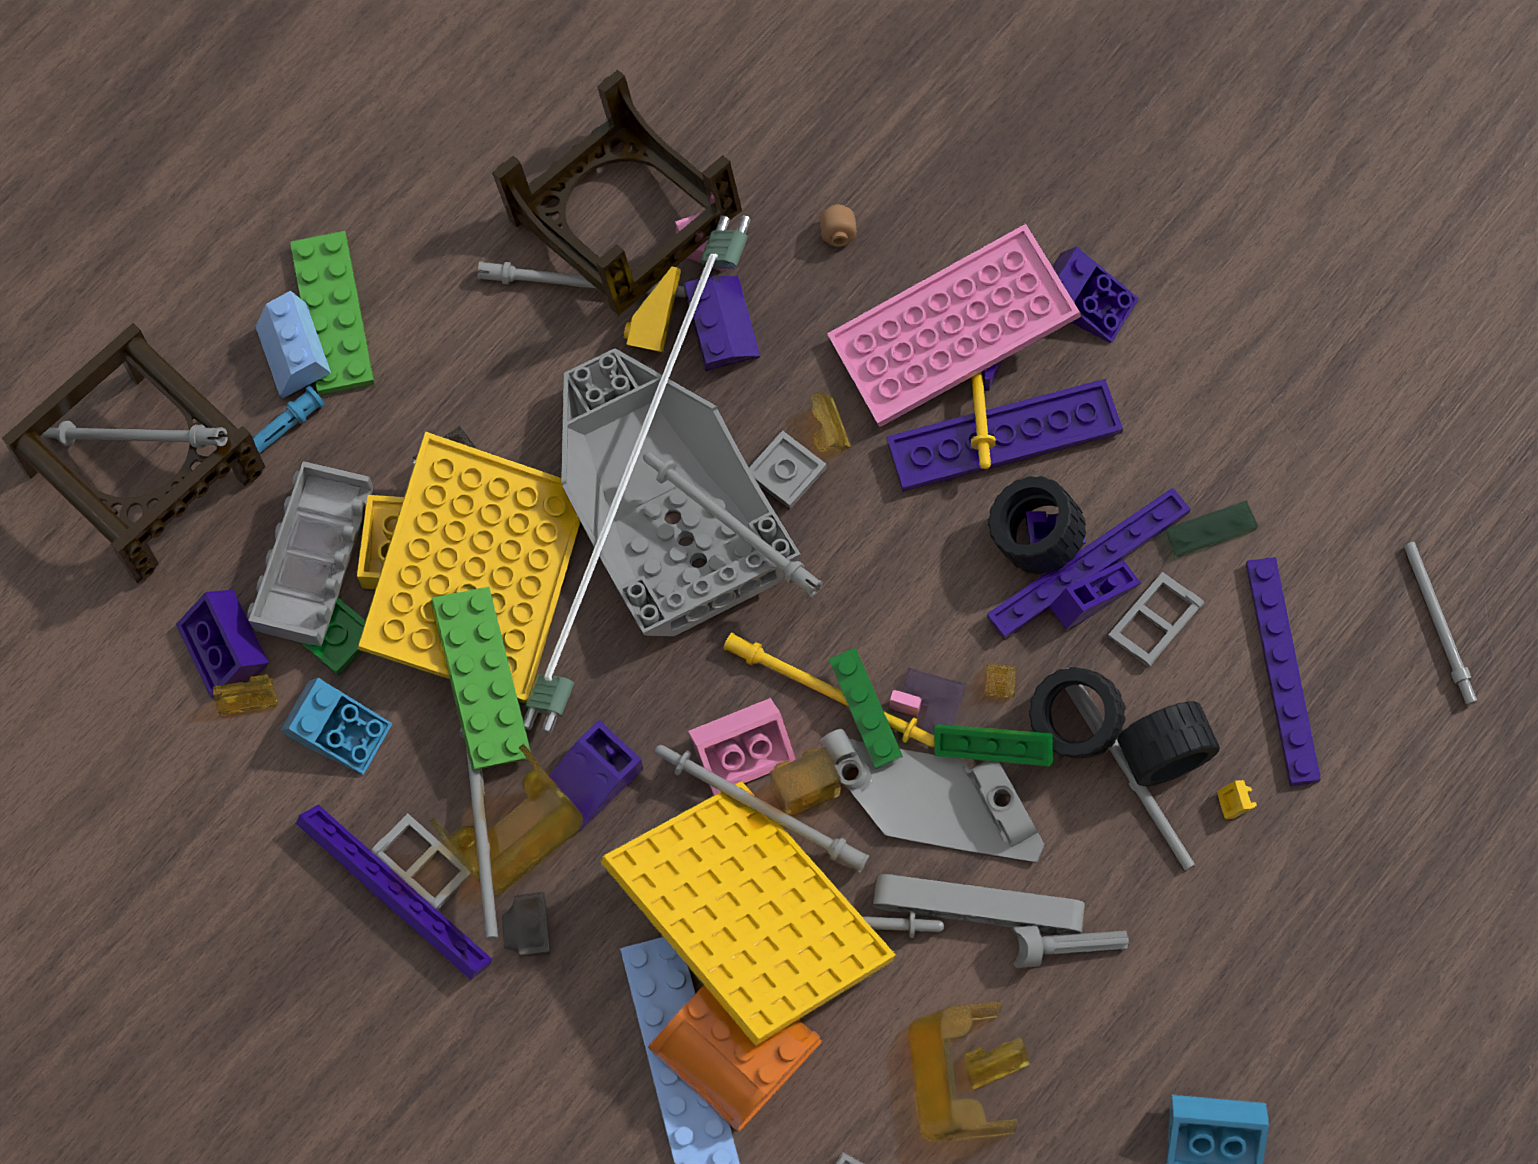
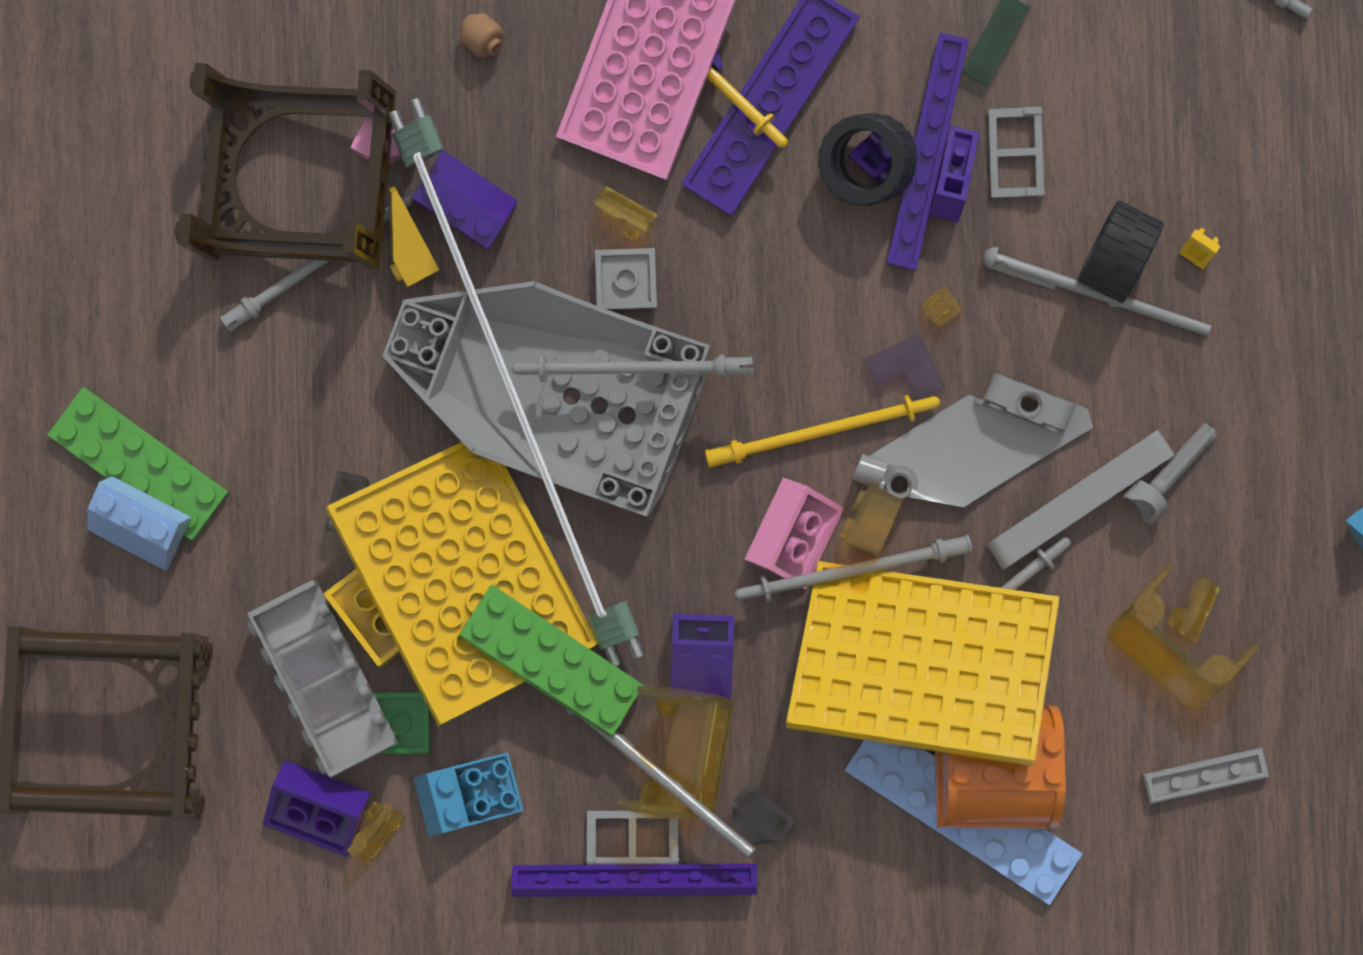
camera: 40 degrees left, 15 degrees up
light grey bar [43,421,228,448] -> none
dark azure pin [252,386,325,453] -> none
green plate [829,647,903,769] -> none
bright pink tile [889,690,921,717] -> none
green plate [934,724,1053,766] -> none
black tyre [1029,667,1126,759] -> none
dark purple plate [1246,557,1321,786] -> none

